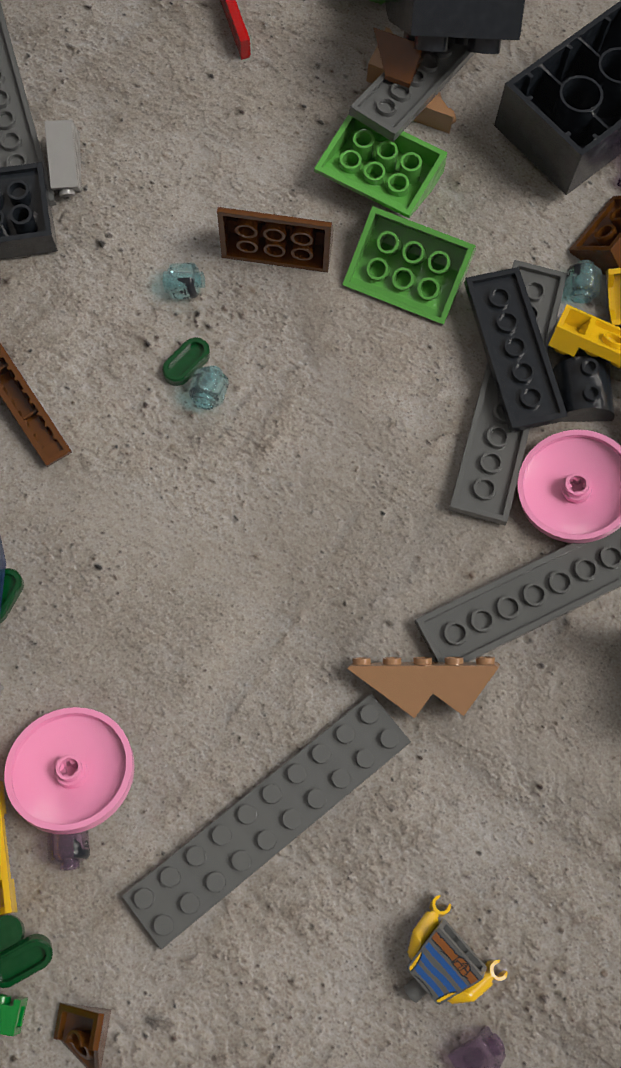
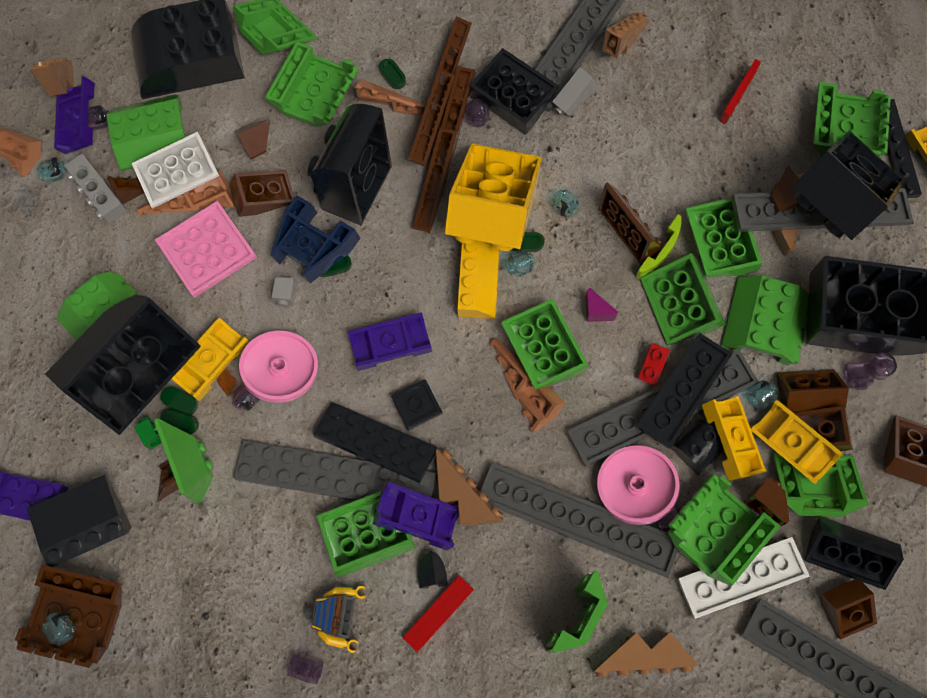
camera: 55 degrees right, 0 degrees up
none -> bright green slope [154,418,214,504]
none -> clear orange slope [217,370,237,396]
none -> black plate [313,402,437,483]
none -> bright green slope [317,491,416,578]
none -> dark purple piece [348,312,432,371]
none -> dark purple piece [373,482,459,551]
none -> black plate [391,379,443,431]
none -> red tile [402,576,474,653]
none -> black brick [418,551,448,589]
none -> yellow brick [445,143,542,251]
none -> yellow slope [458,240,499,319]
none -> nougat wedge [490,339,566,433]
none -> bright green slope [501,298,588,390]
none -> magenta slope [585,288,619,322]
none -> medium nougat slope [602,12,649,59]
none -> lime slope [636,214,681,279]
none -> red plate [638,343,670,386]
none -> bright green slope [721,275,809,366]

